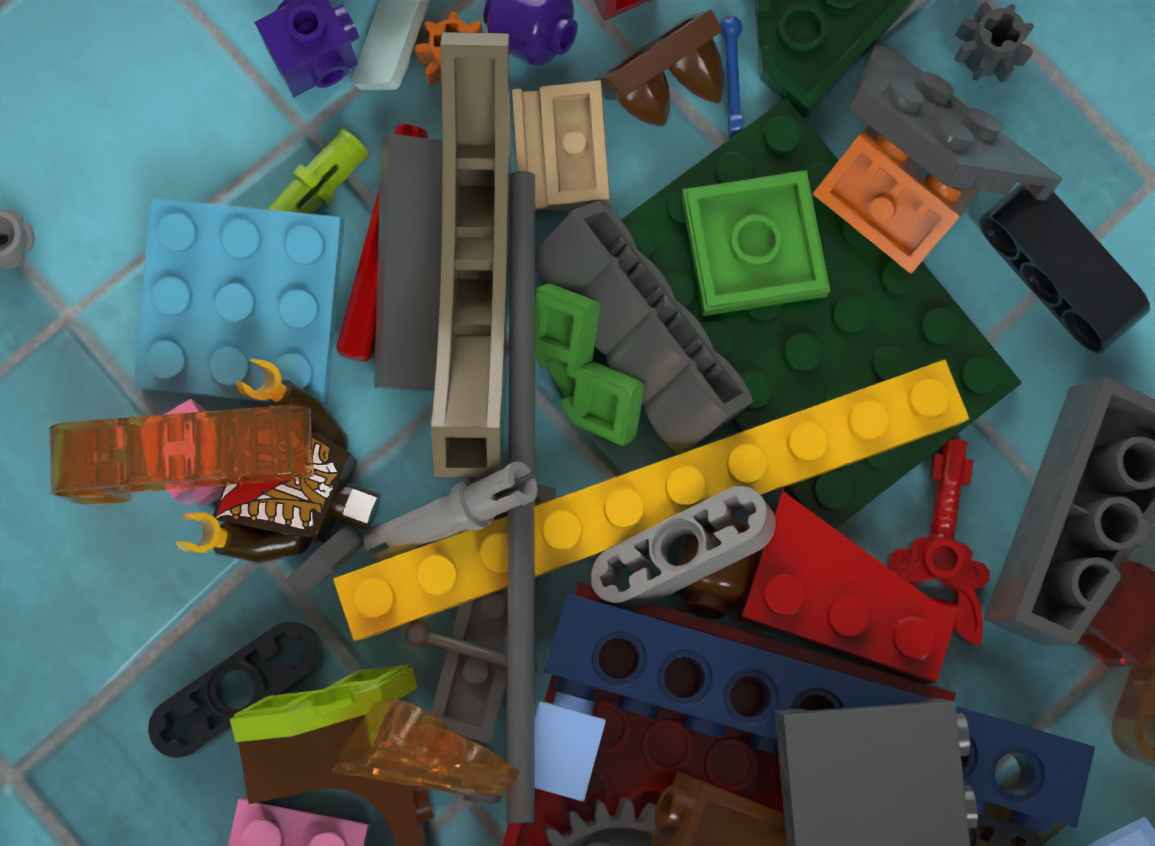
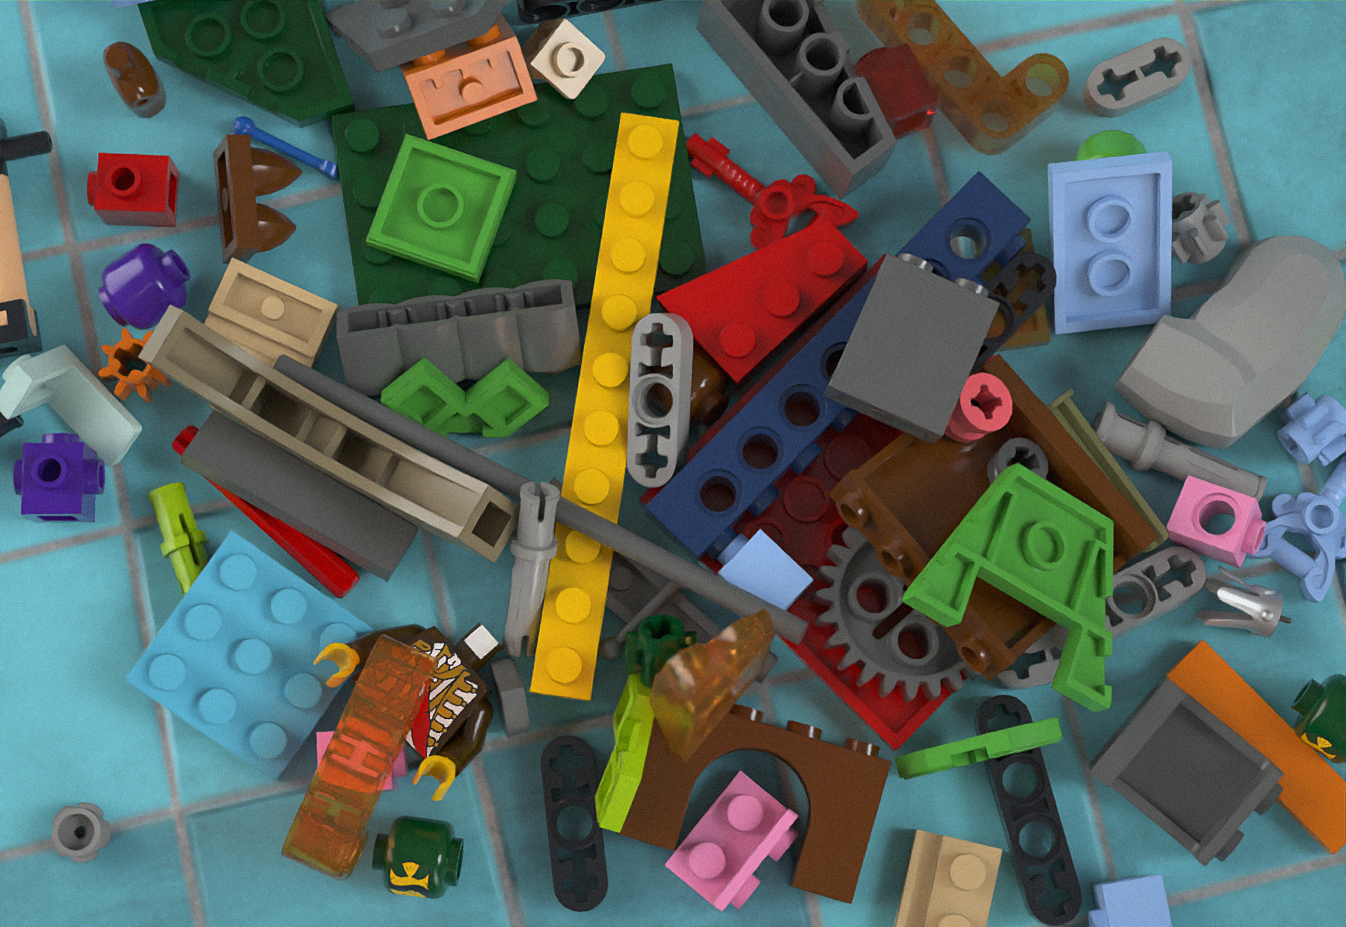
camera: 60 degrees left, 0 degrees up
none -> dark green head [372,815,464,899]
none -> tan bracket [521,18,605,99]
none -> dark green gear [626,614,698,691]

